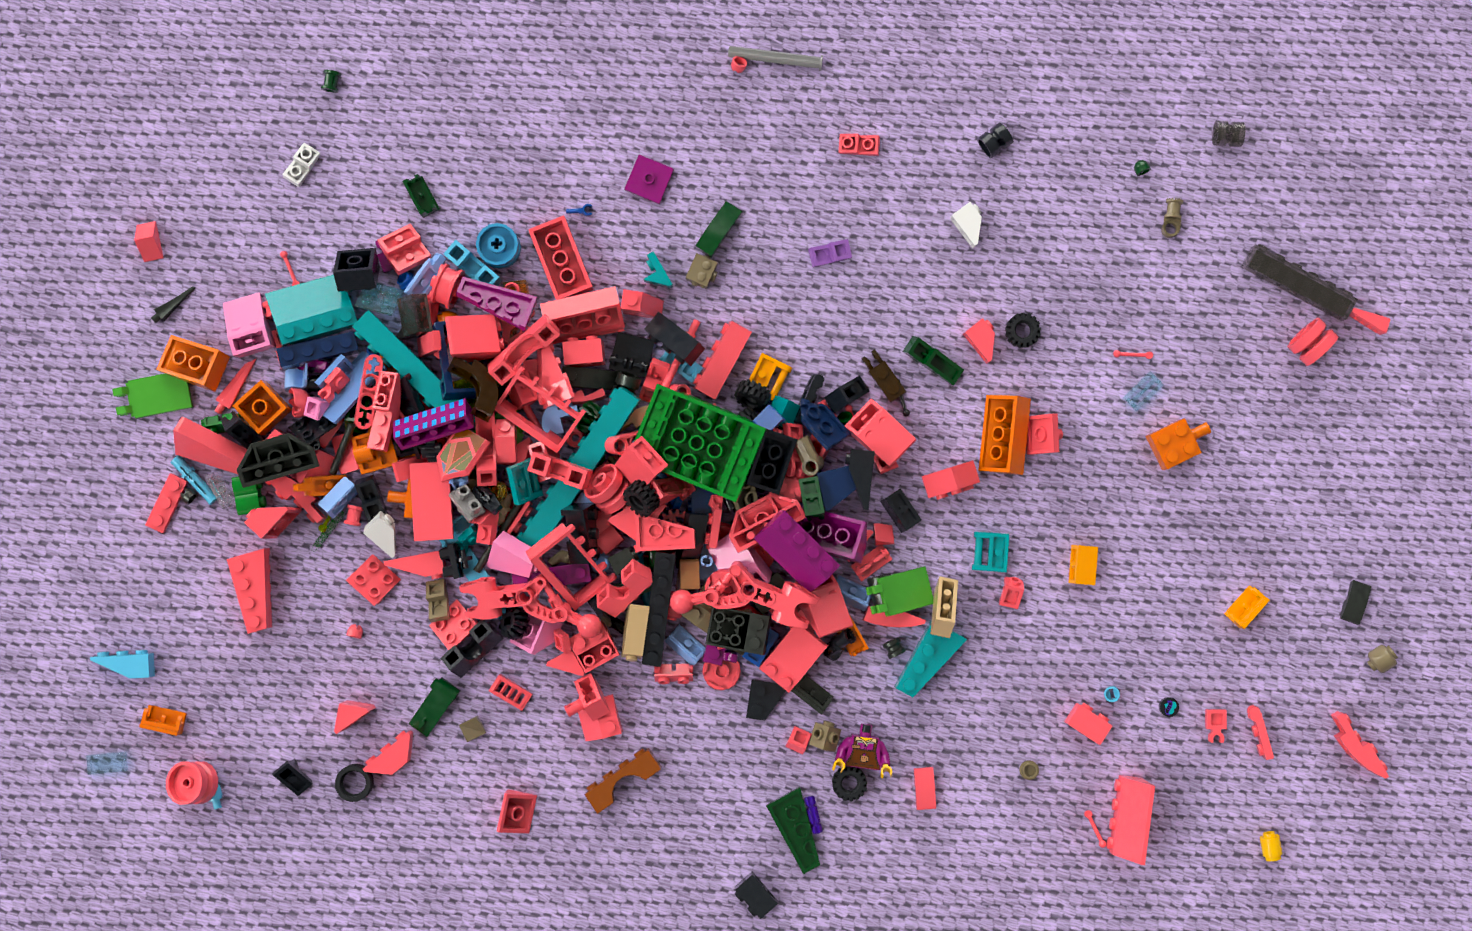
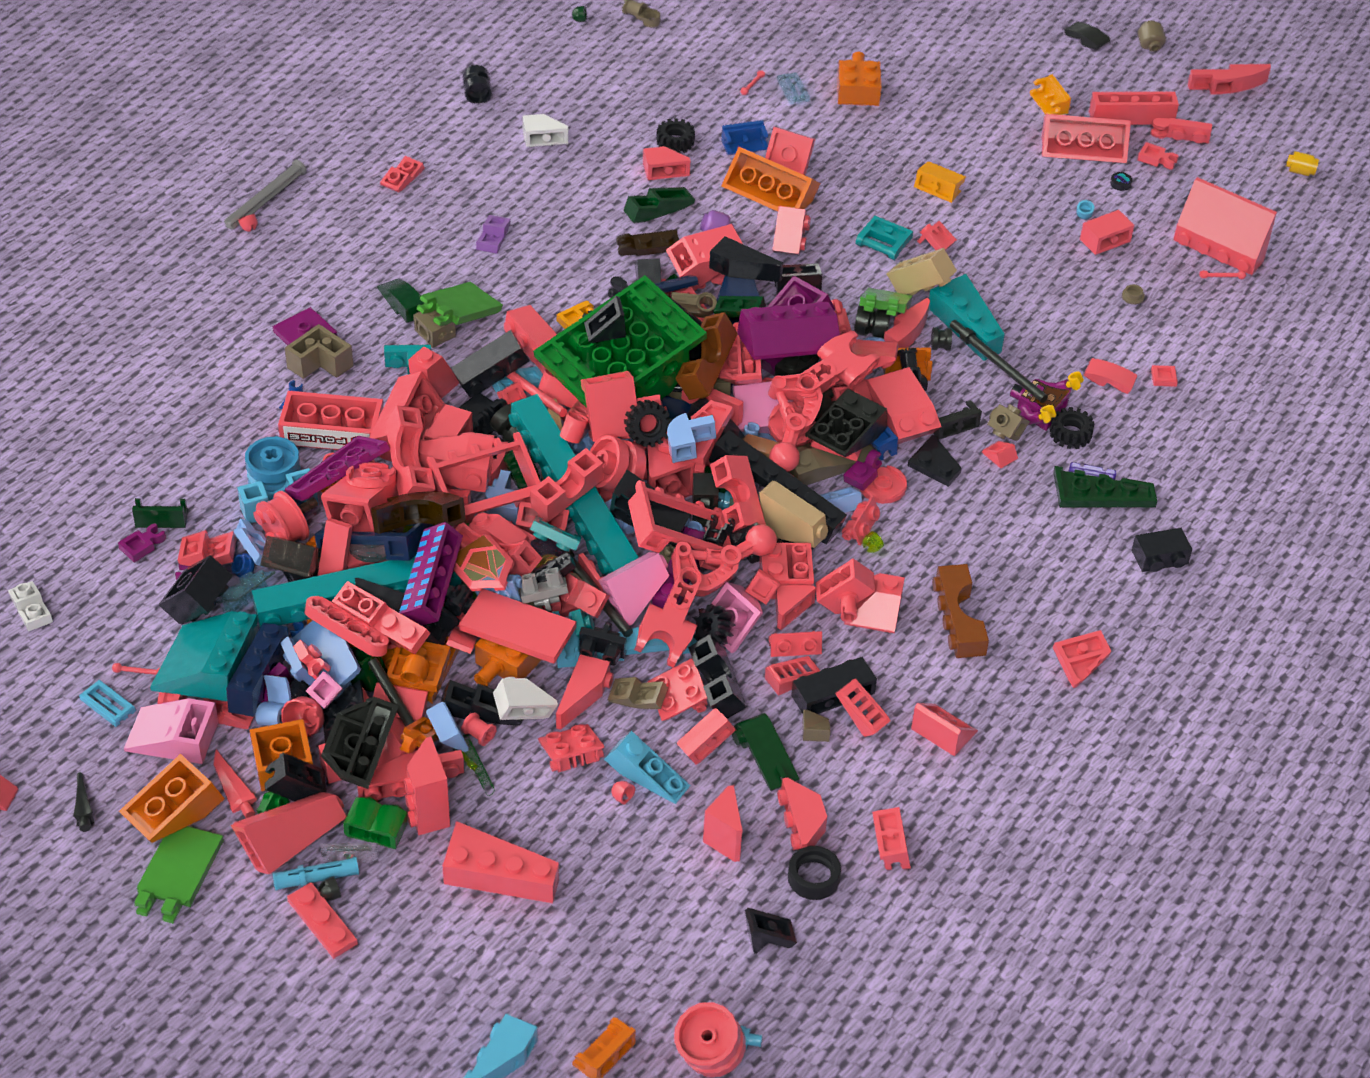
camera: 65 degrees left, 40 degrees down
none -> medium azure tile [79,680,136,727]
none -> magenta plate [118,523,166,563]
none -> dark tan brick [285,324,354,379]
none -> coral tile [346,462,396,488]
none -> bright green tile [417,282,503,326]
none -> black slope [584,296,626,343]
none -> medium azure slope [604,731,691,804]
none -> light blue brick [667,413,716,463]
none -> dark orange arch [676,312,738,400]
none -> coral panel [677,708,736,765]
none -> medium lavender head [700,210,734,232]
none -> black piece [703,515,735,547]
none -> blue hinge [721,120,768,155]
none -> coral hinge [768,631,822,657]
none -> black brick [791,657,877,714]
none -> coral slope [835,678,891,737]
none -> clear neon green hinge [862,531,884,553]
none -> coral hinge [872,807,911,870]
none -> pearl dark grey bar [950,320,1048,403]
none -> coral slope [1042,114,1131,163]
none -> coral wing [1053,630,1111,688]
none -> coral brick [1089,92,1179,125]
none -> coral tile [1151,365,1178,387]

